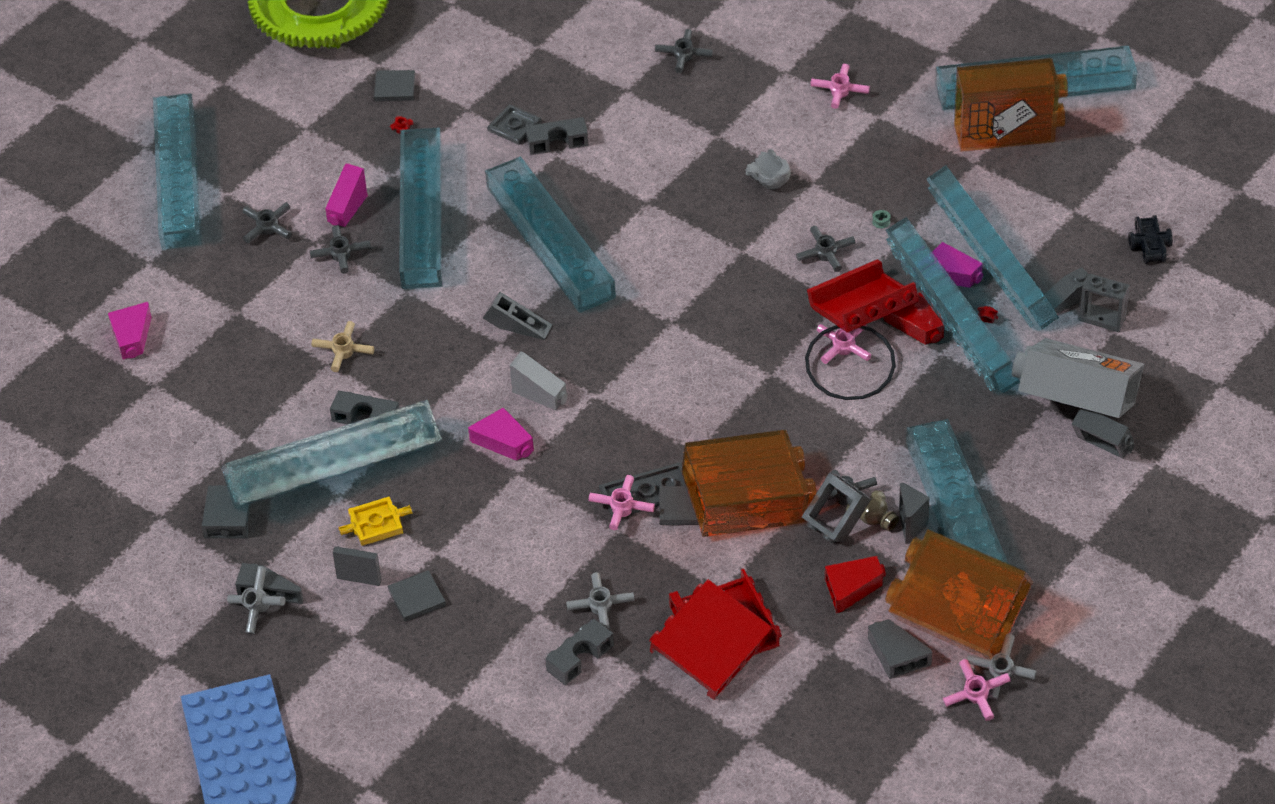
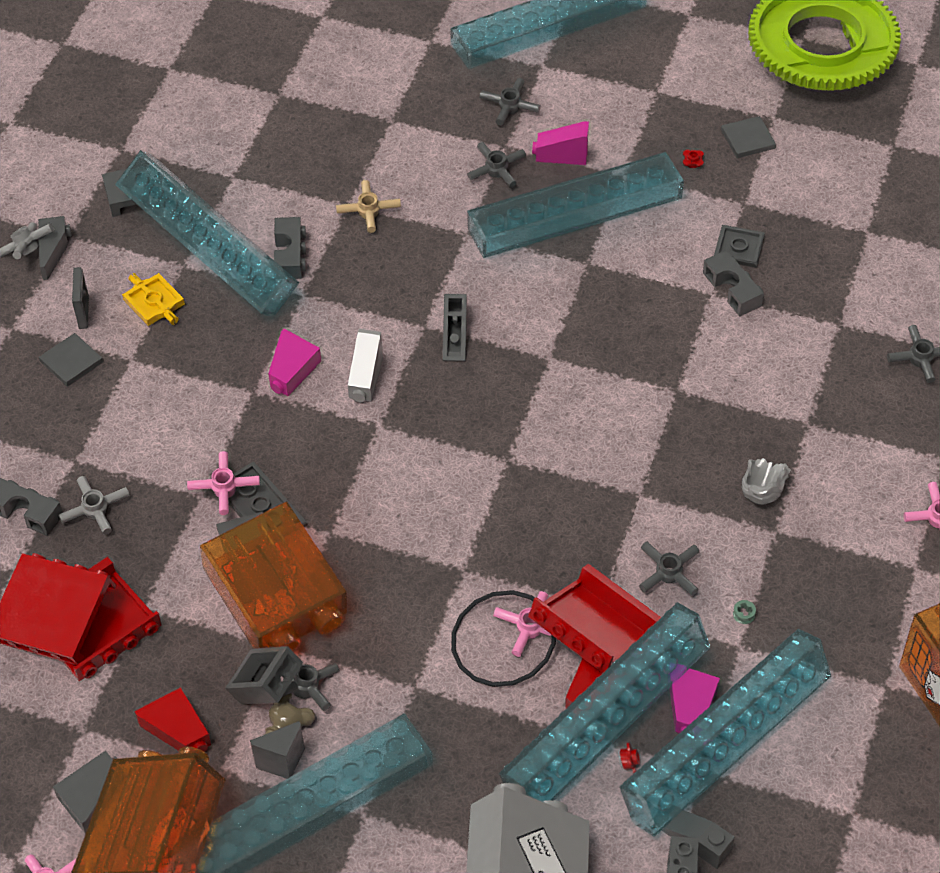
camera: 70 degrees right, 5 degrees up
dark pink slope [108,302,152,360] -> none
clear light blue brick [485,156,616,313] -> none

